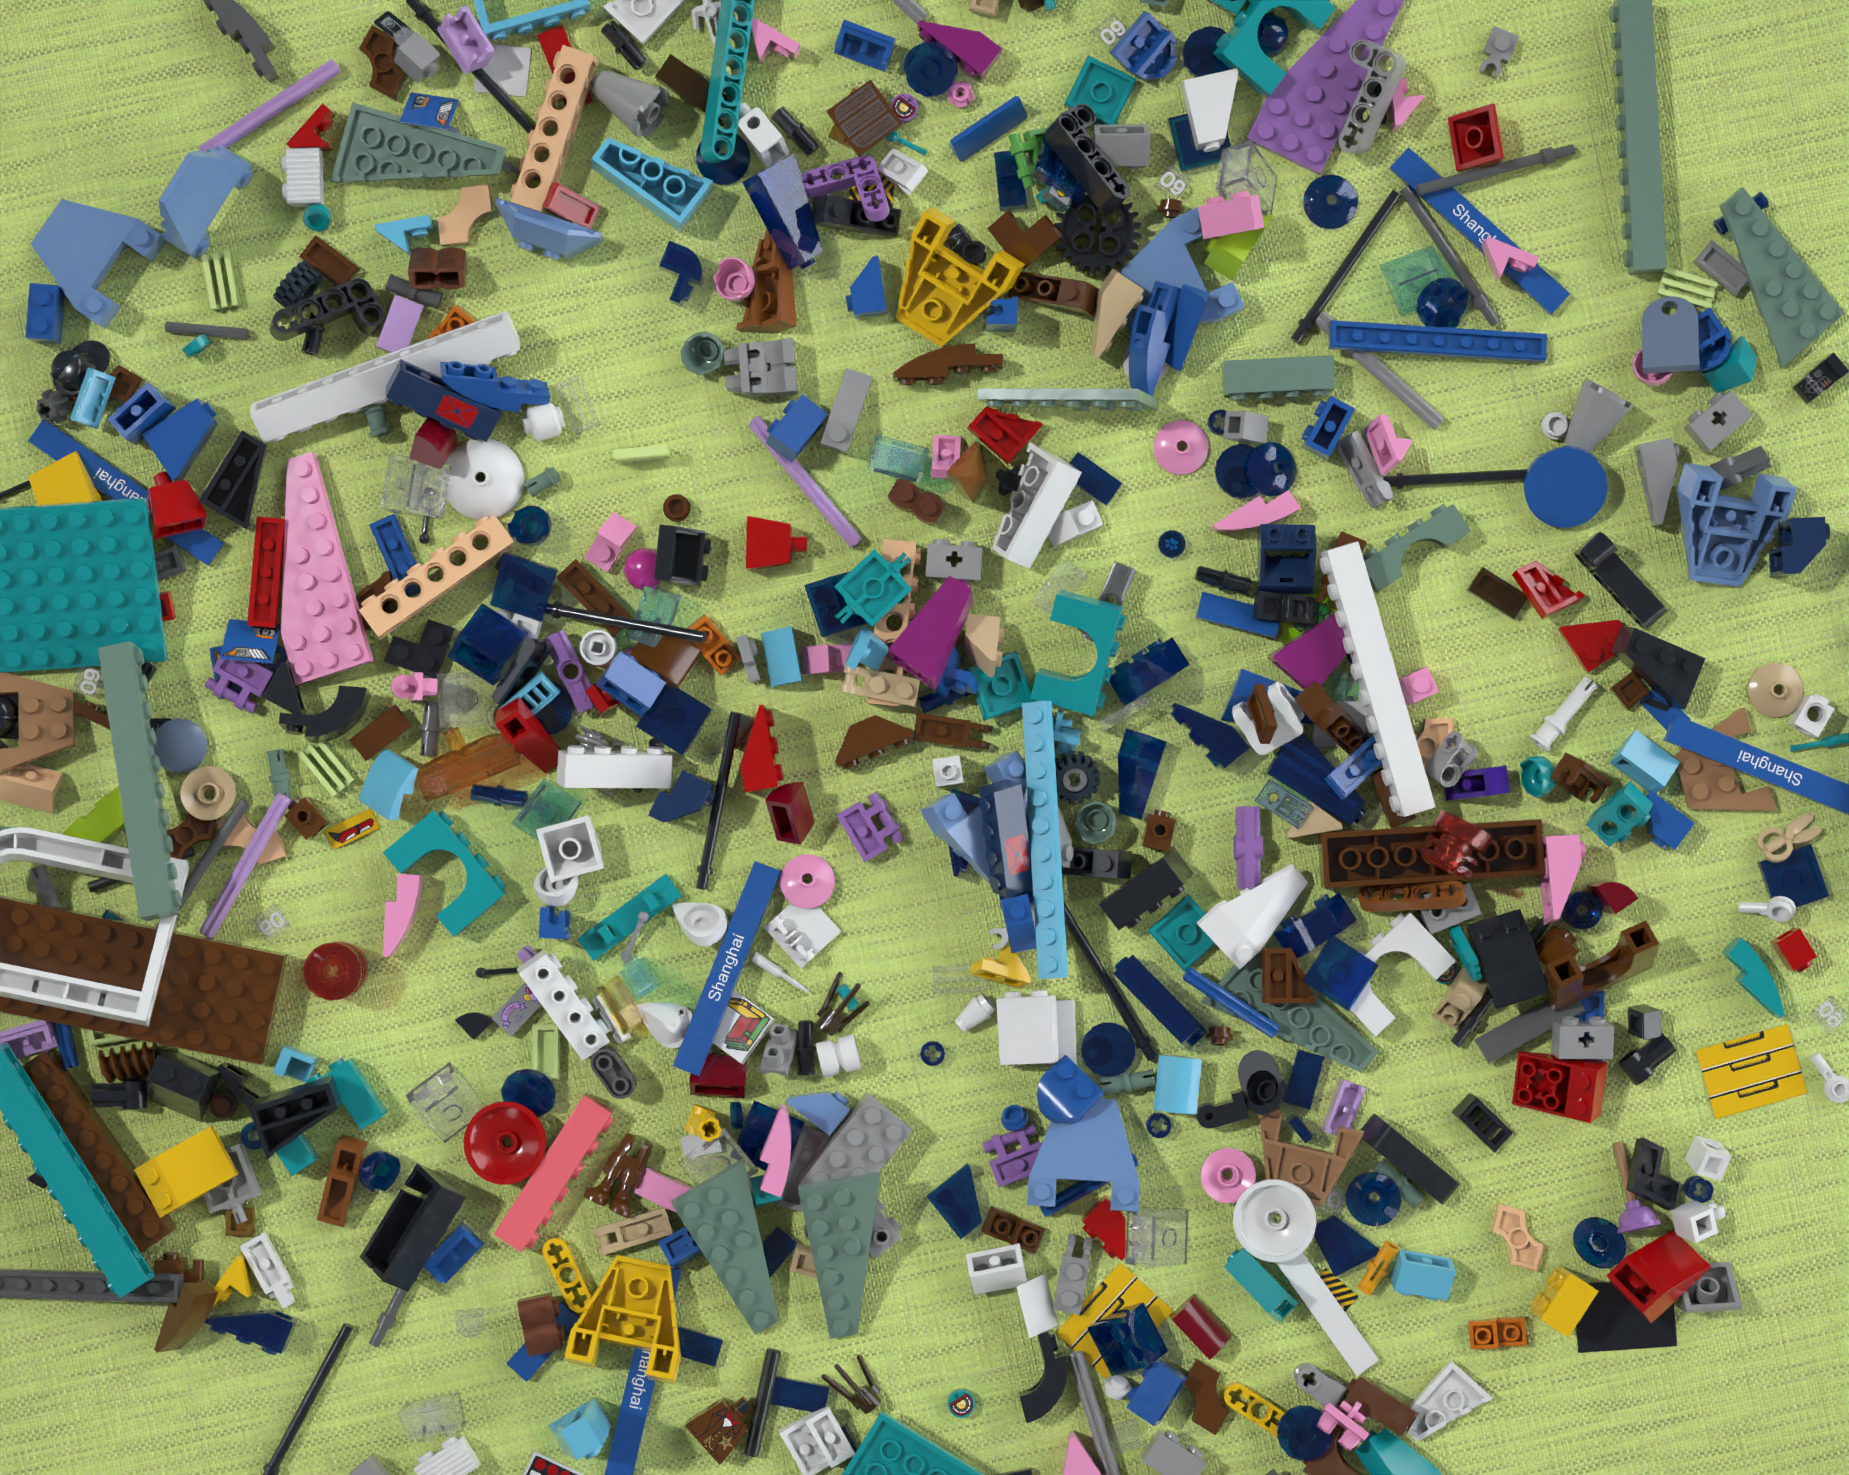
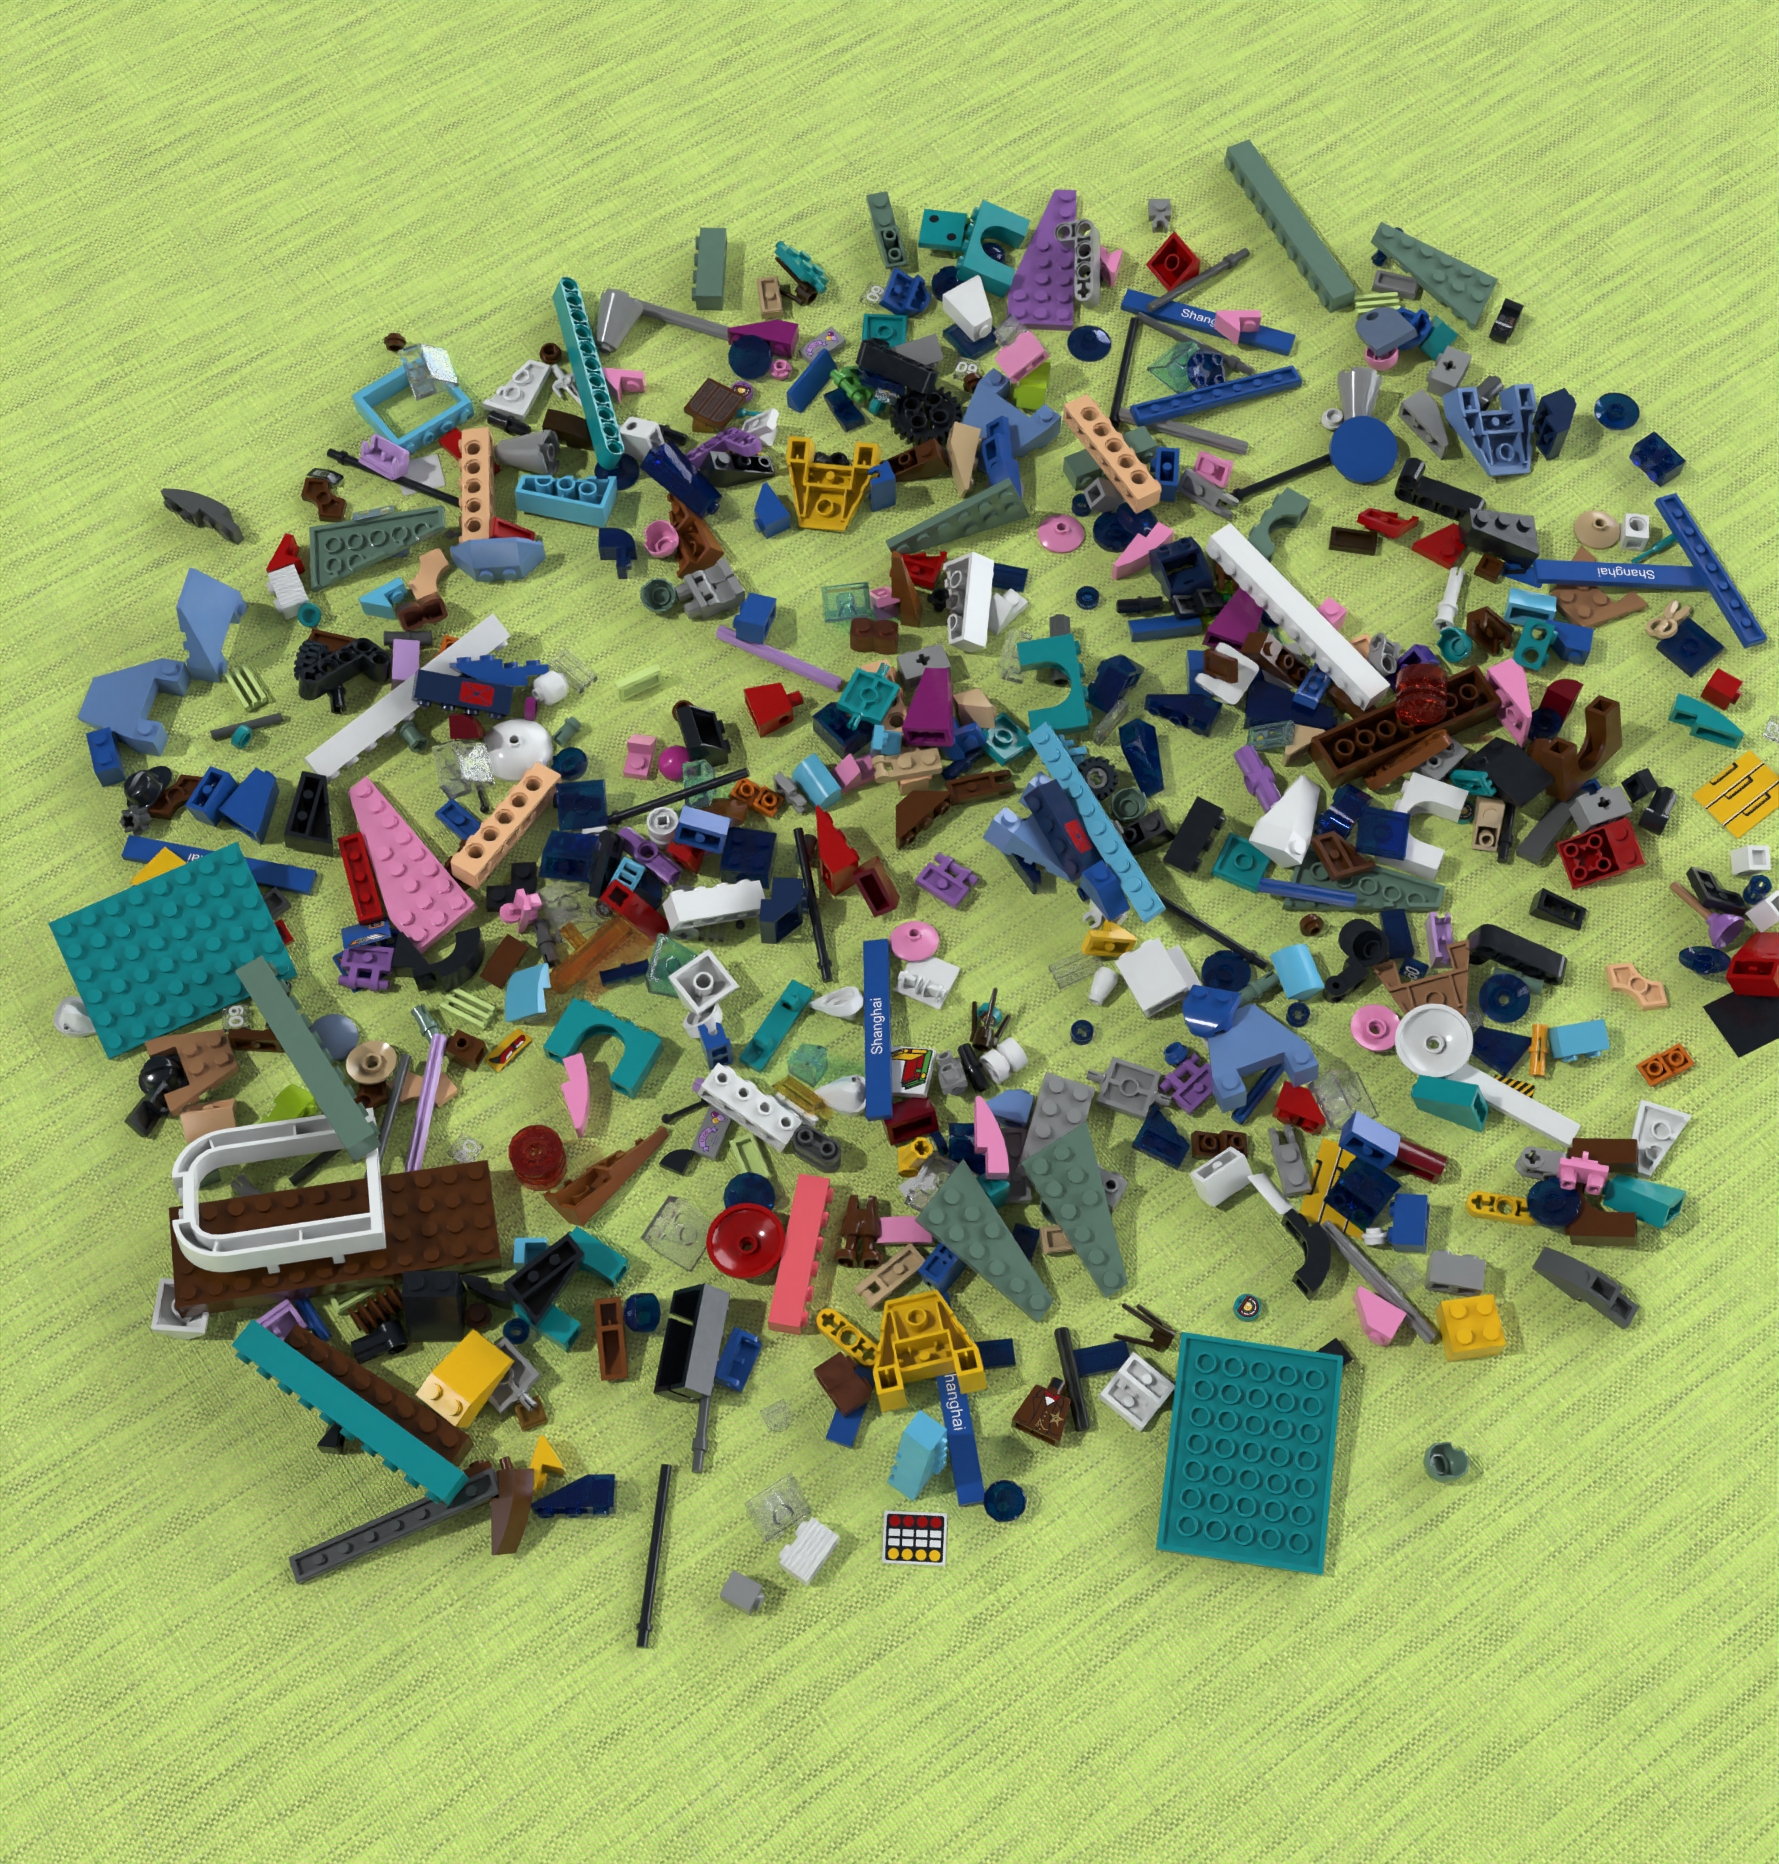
camera: 20 degrees left, 25 degrees down
medium azure plate [70,368,116,429] -> none
red torso [147,471,207,539] -> none
lavender axle [198,59,341,153] -> none
white hinge [240,1232,296,1309] -> none
light grey brick [394,32,440,83] -> none
reddish brown plate [556,559,633,637] -> none
light grey hinge [621,911,649,962] -> none
white piece [751,952,809,993] -> none
light grey slope [821,368,873,455] -> none
blue hinge [834,20,895,72] -> none
reddish brown slope [893,343,1003,386] -> none
white brick [932,756,964,787] -> none
reddish brown tile [987,210,1063,271] -> none
clear blue slope [1113,955,1208,1051] -> none
reddish brown brick [1141,809,1176,852] -> none
blue slope [1163,284,1209,371] -> none
reddish brown tile [1184,1358,1230,1435] -> none
yellow brick [1531,1266,1598,1338] -> none
white plate [1739,896,1796,922] -> none
none -> magenta tile [525,697,537,721]
none -> dark orange wedge [543,1126,669,1227]
none -> light grey tile [798,326,846,364]
none -> light nougat brick [1063,394,1162,514]
none -> light grey plate [1086,1057,1172,1121]
none -> blue brick [1338,1110,1401,1171]

